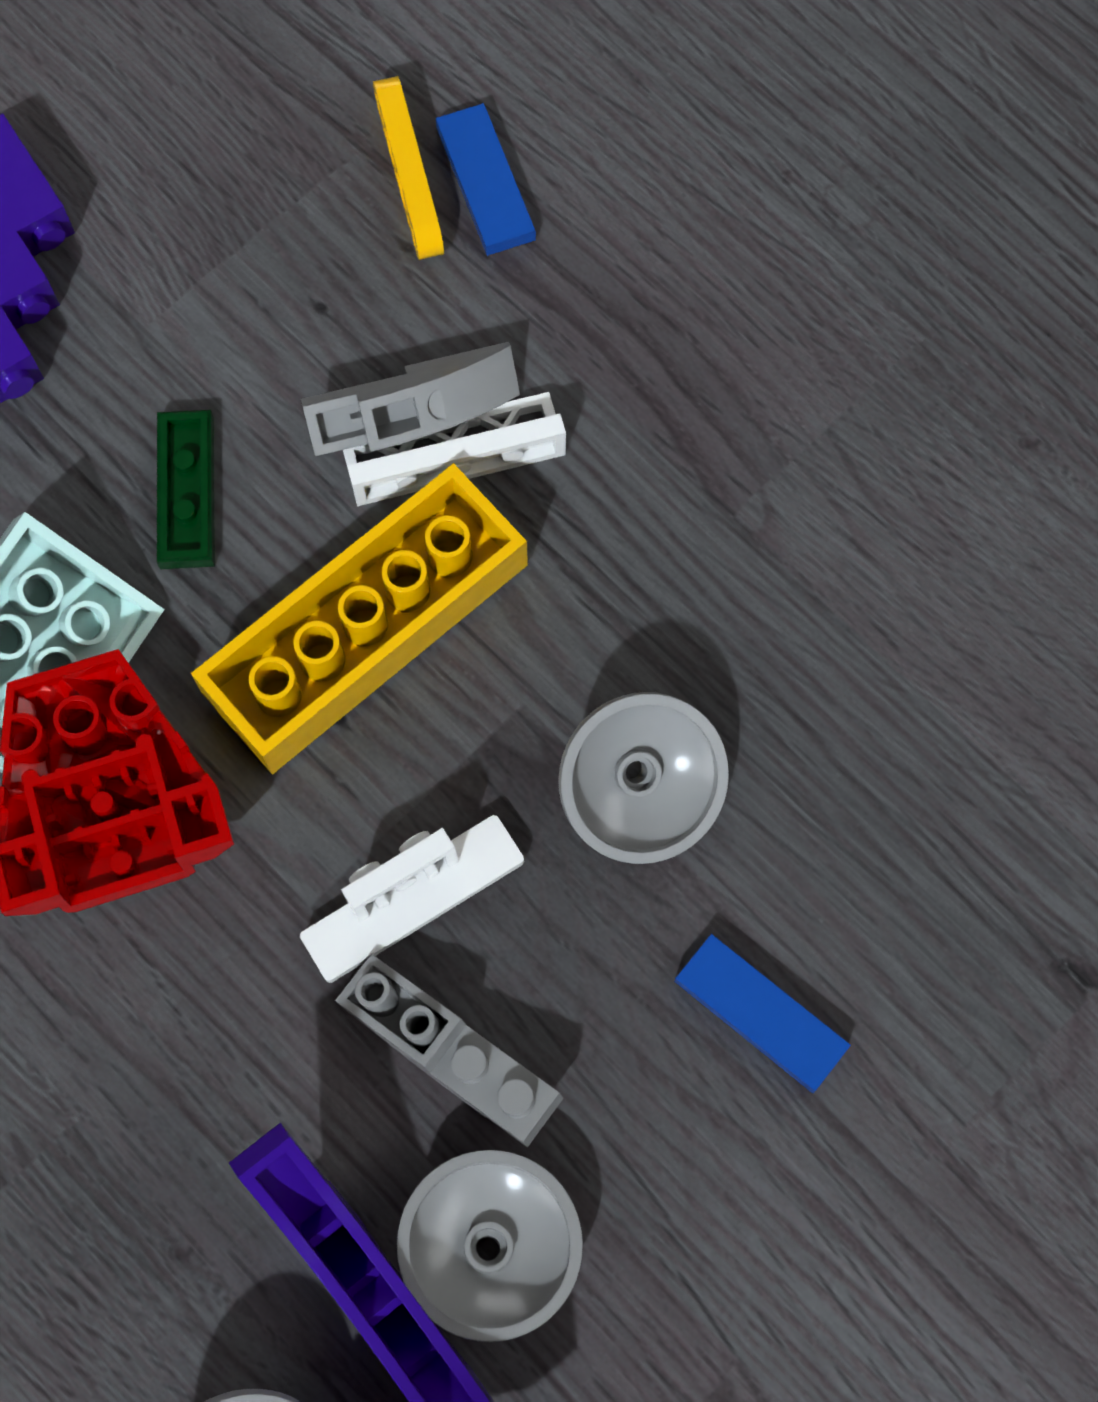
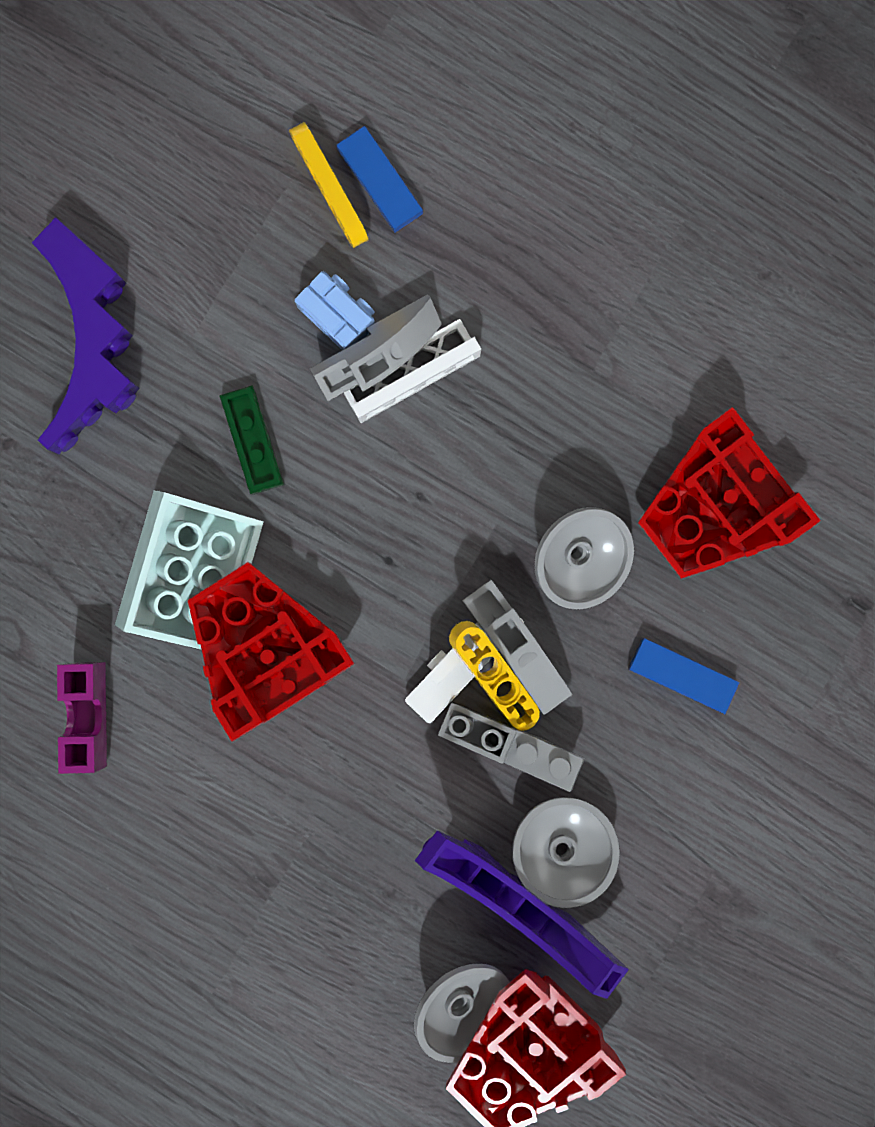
camera: 15 degrees left, 15 degrees up
yellow brick [191,463,528,775] -> none
none -> light blue brick [295,271,375,351]
none -> yellow beam [449,621,540,731]
none -> light grey slope [462,580,572,715]
none -> red wedge [638,407,821,579]

